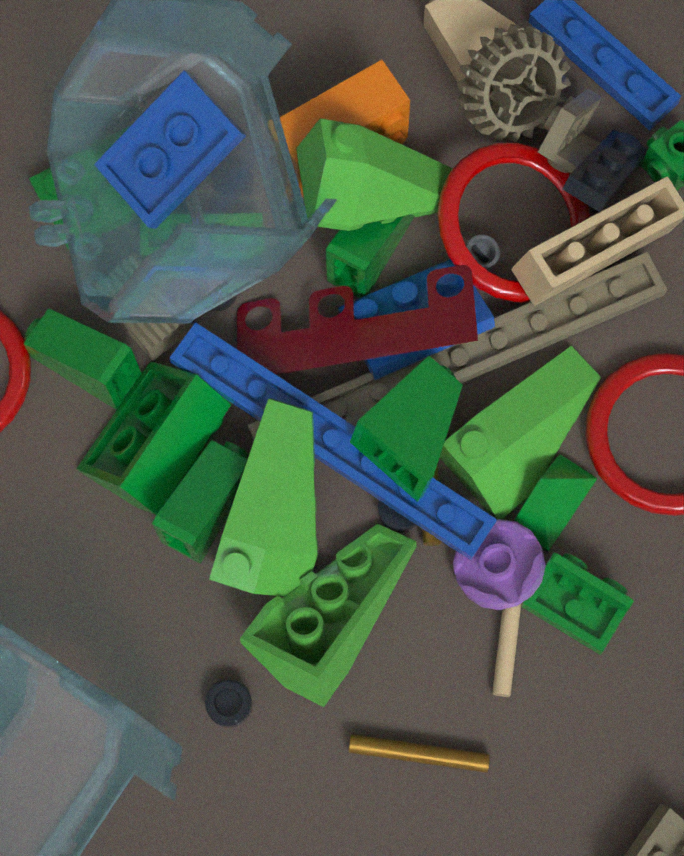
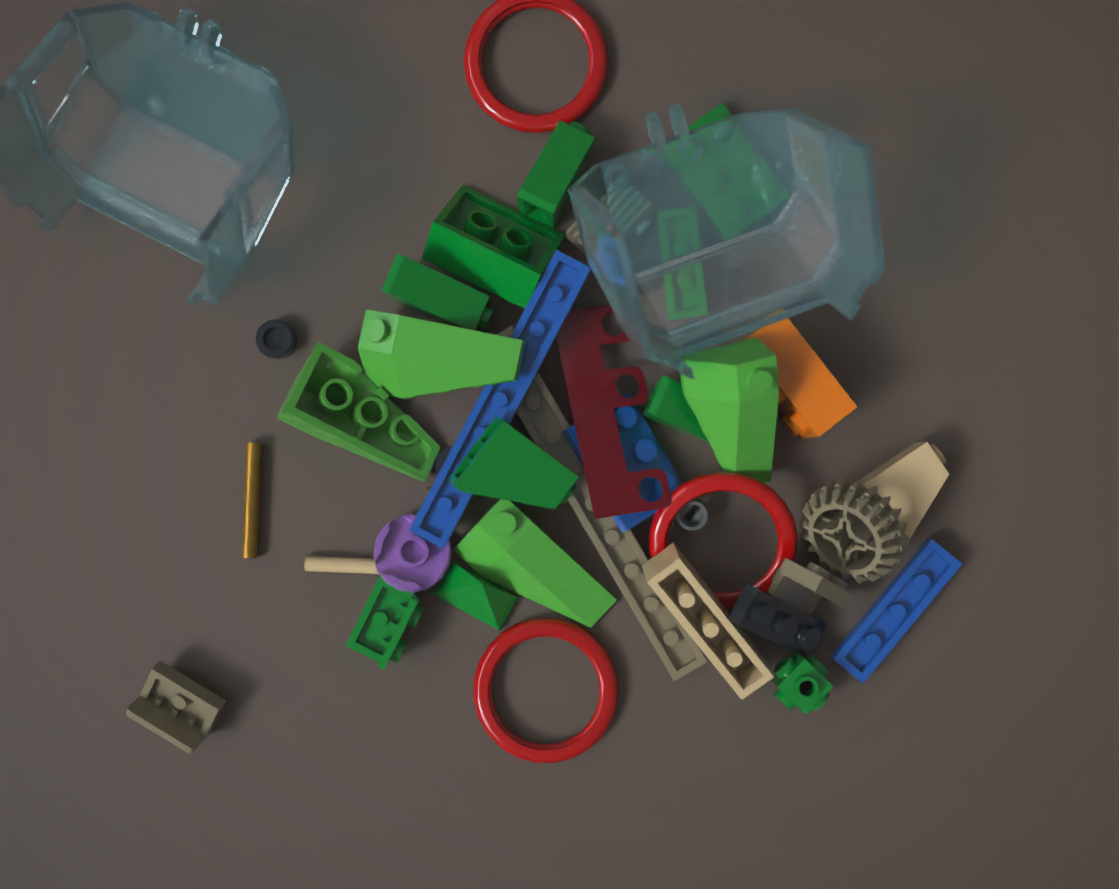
camera: 85 degrees right, 15 degrees up
blue plate [94,70,246,229] -> none

